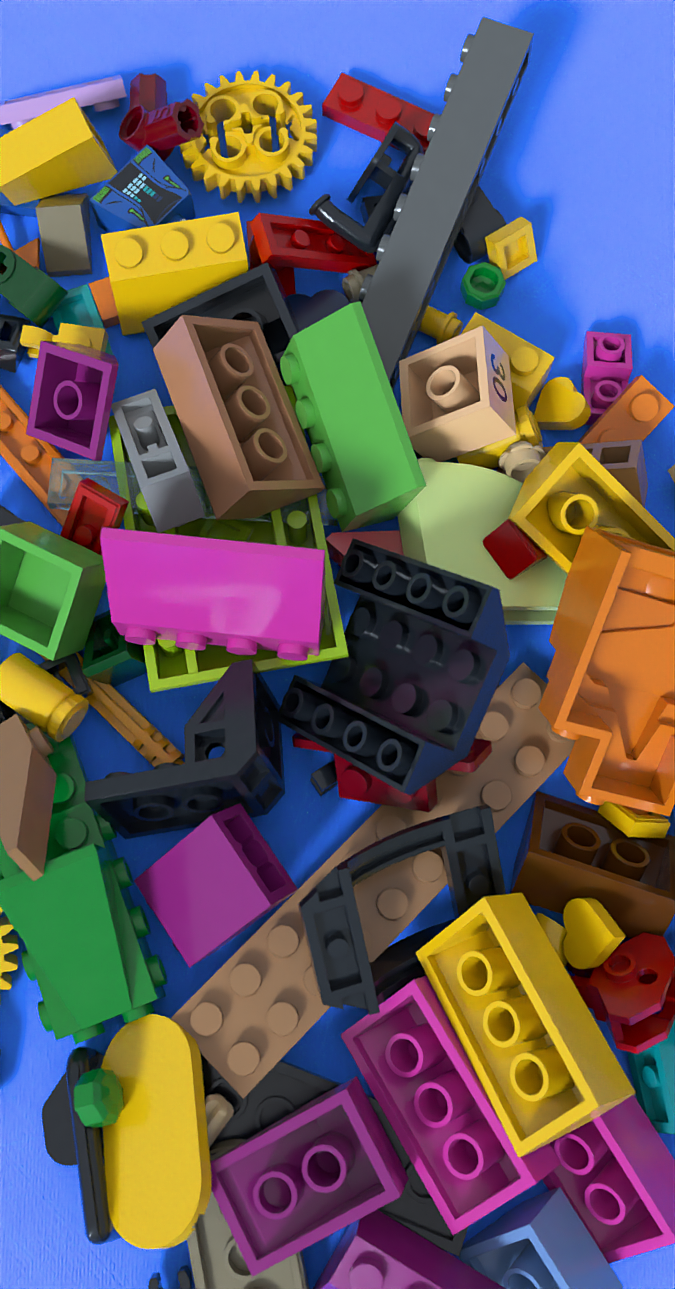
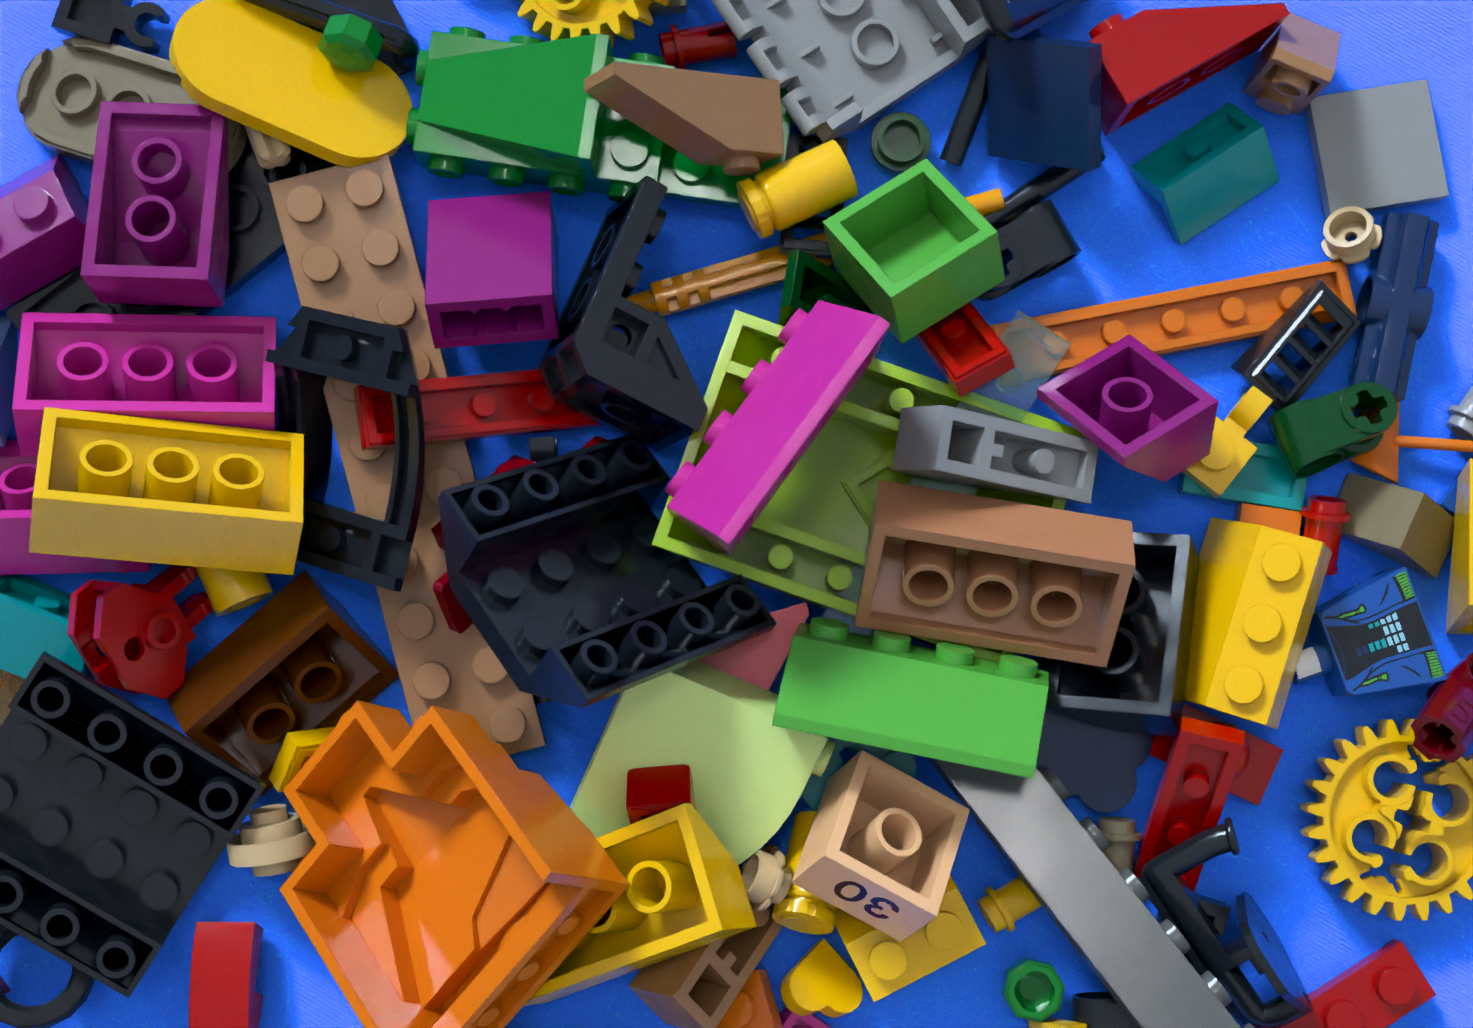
camera: 120 degrees right, 10 degrees up
yellow tile [563,898,626,969] -> none
none -> red tile [353,369,602,451]
none -> red pin [1300,495,1351,575]

